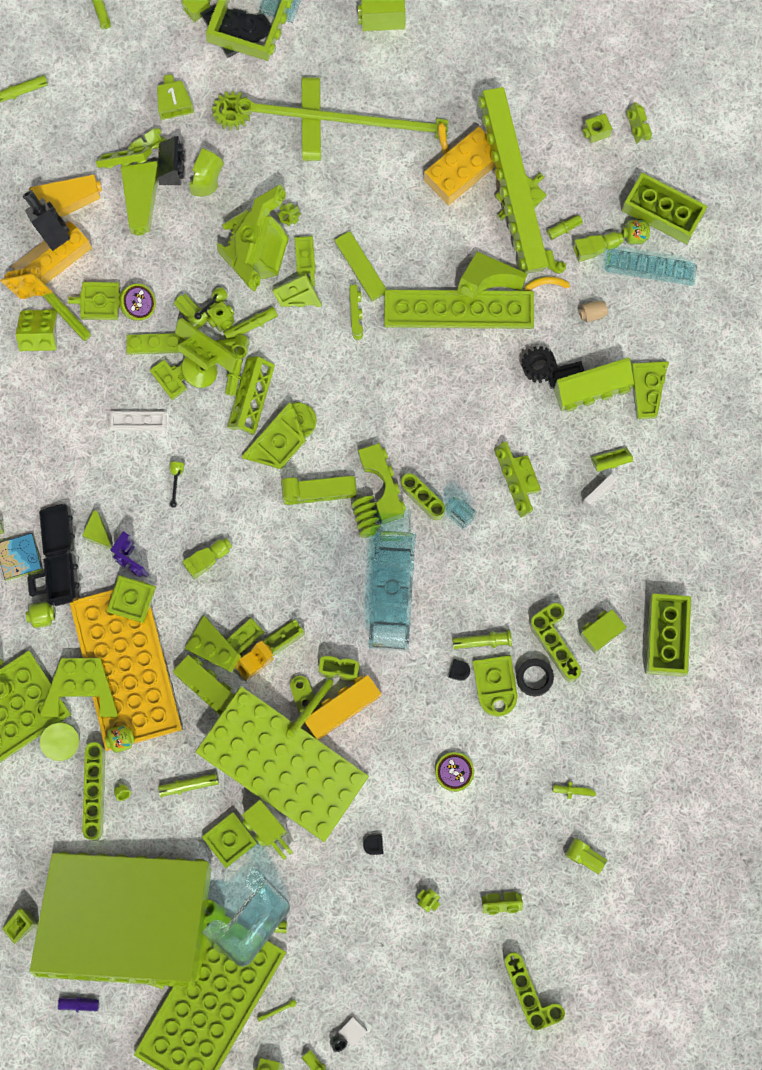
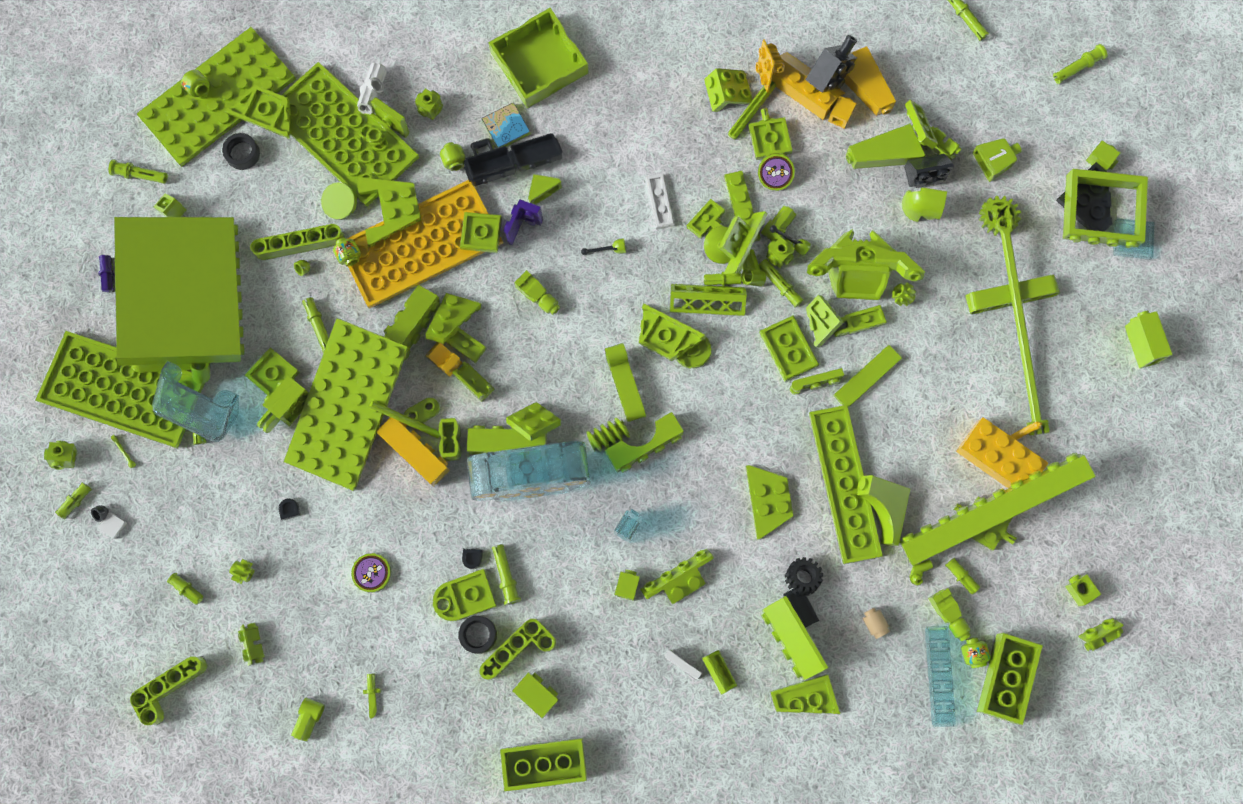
camera: 80 degrees right, 0 degrees up
lime beam [401,473,445,521] -> none
yellow piece [525,277,570,291] -> none
none -> lime axle [167,572,204,605]
none -> lime brick [467,425,547,456]
none -> lime plate [506,402,561,441]
none -> lime brick [614,569,640,601]
none -> lime wing [745,465,793,540]
none -> lime tile [759,315,819,382]
none -> yellow brick [828,96,856,129]

